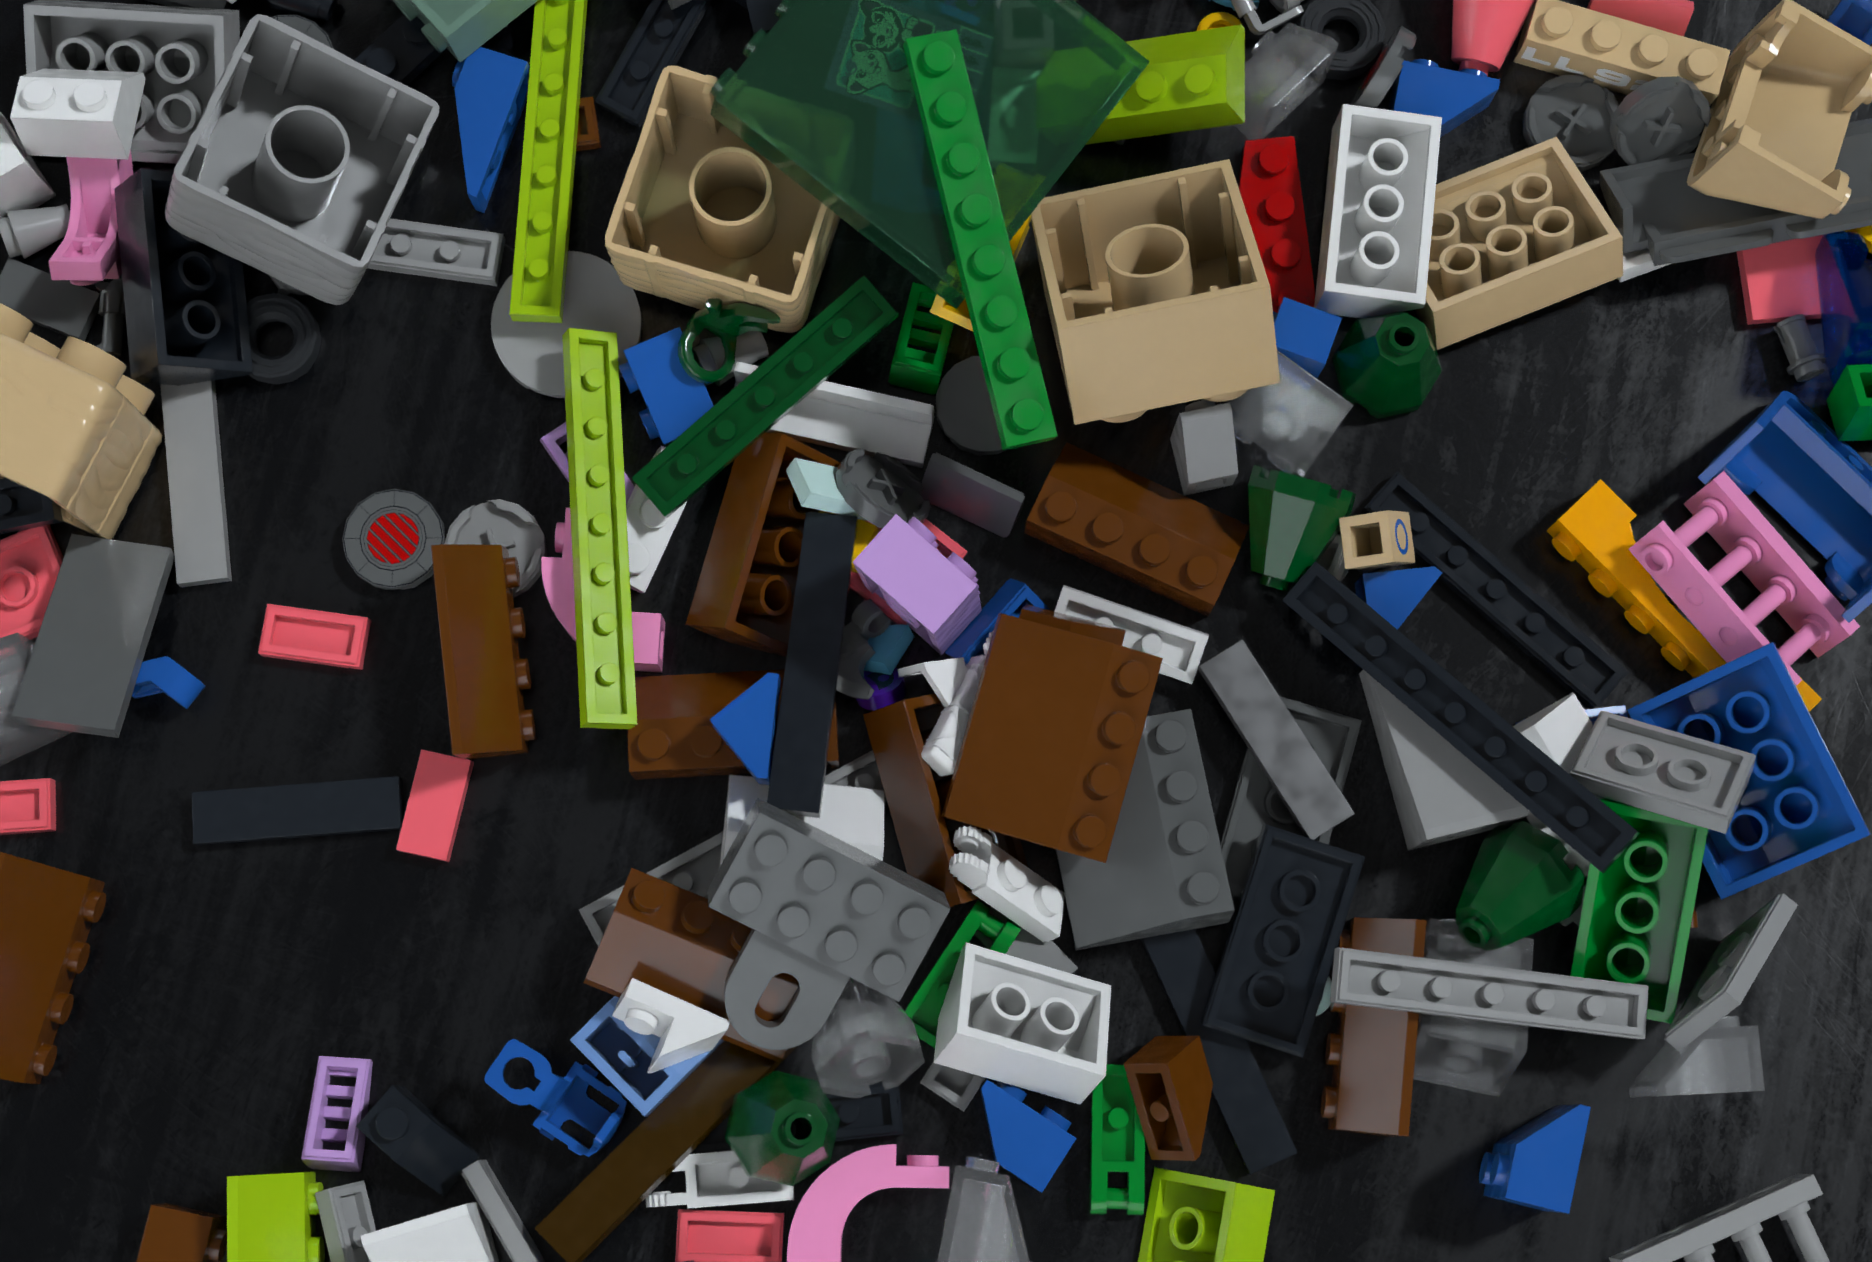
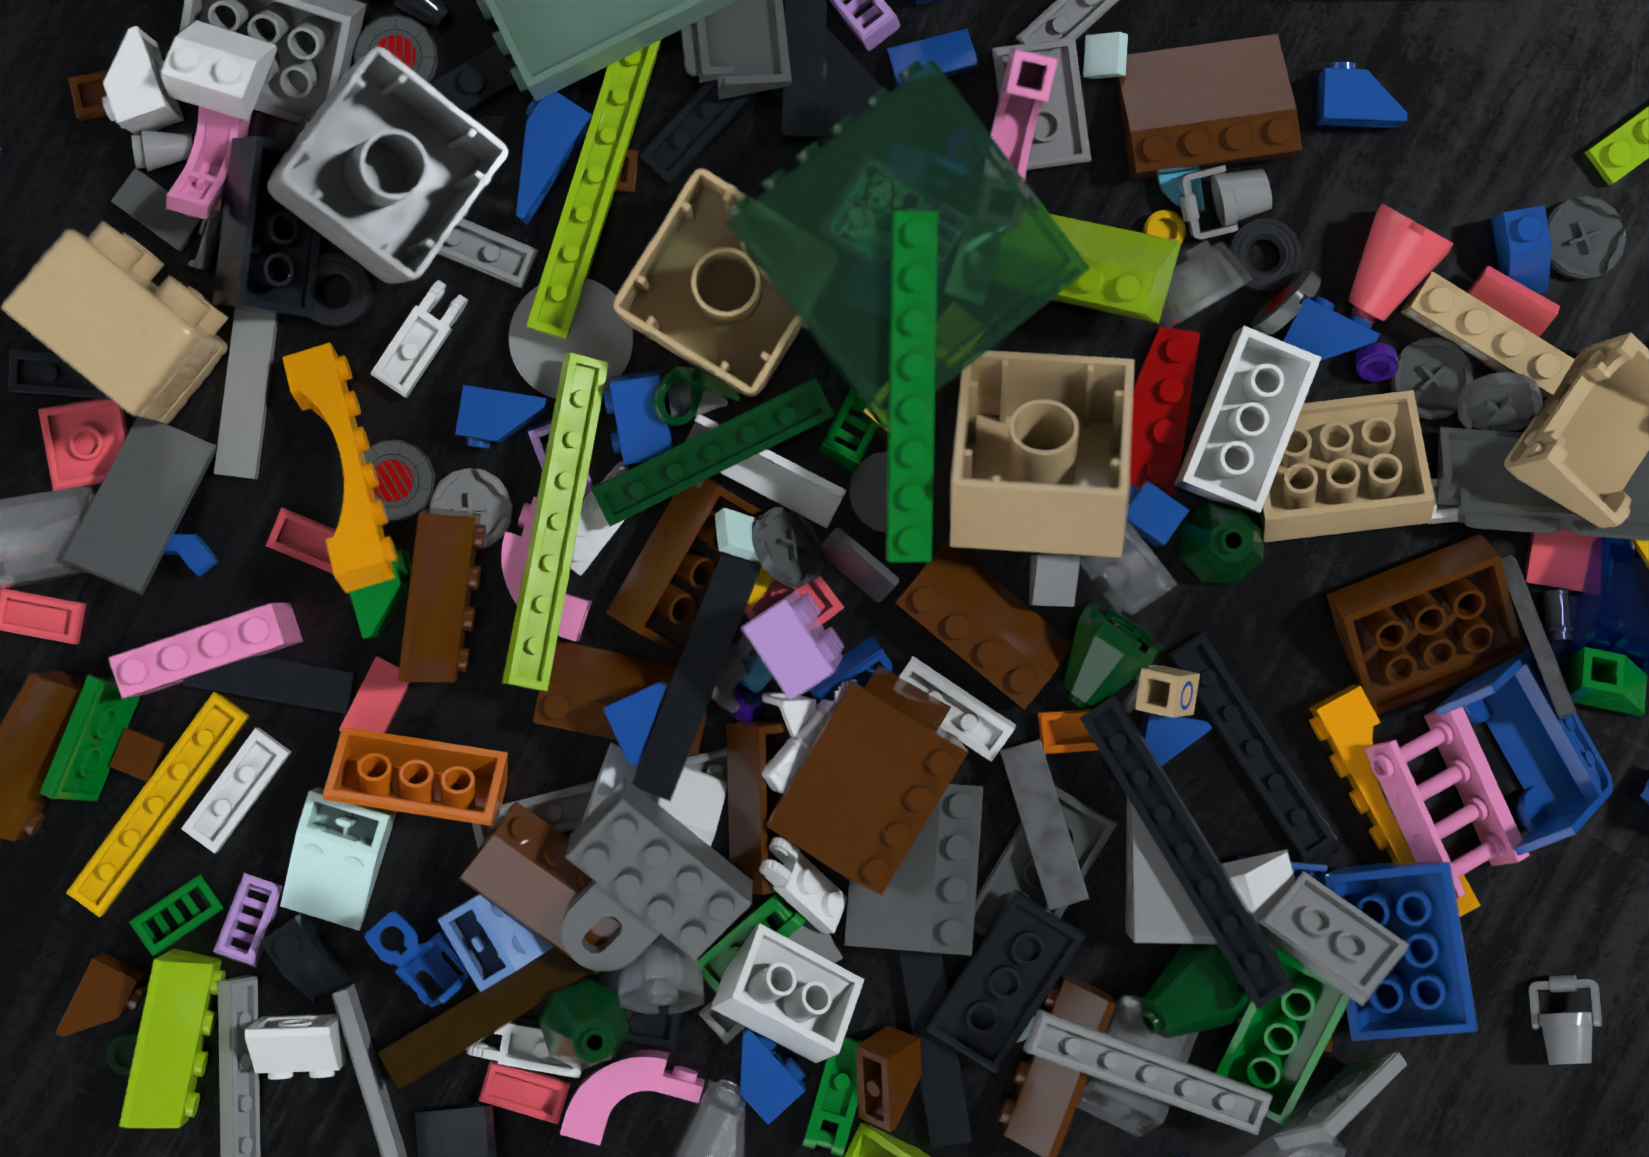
camera: 15 degrees right, 10 degrees up
white slope [612,978,730,1074] -> none
none -> green tile [40,675,141,802]
none -> yellow tile [66,692,249,917]
none -> bright pink arch [109,602,303,698]
none -> reddish brown tile [109,727,167,782]
none -> green slope [129,874,224,957]
none -> white plate [181,727,291,853]
none -> light aqua slope [280,787,397,931]
none -> light orange arch [282,343,398,593]
none -> orange slope [323,727,508,826]
none -> green slope [350,544,413,639]
none -> white hinge [370,280,468,398]
none -> blue slope [455,385,550,449]
none -> orange tile [1037,708,1099,754]
none -> reddish brown slope [1326,534,1524,716]
none -> dark purple tile [1355,343,1398,382]
none -> flat silver tile [1501,555,1577,720]

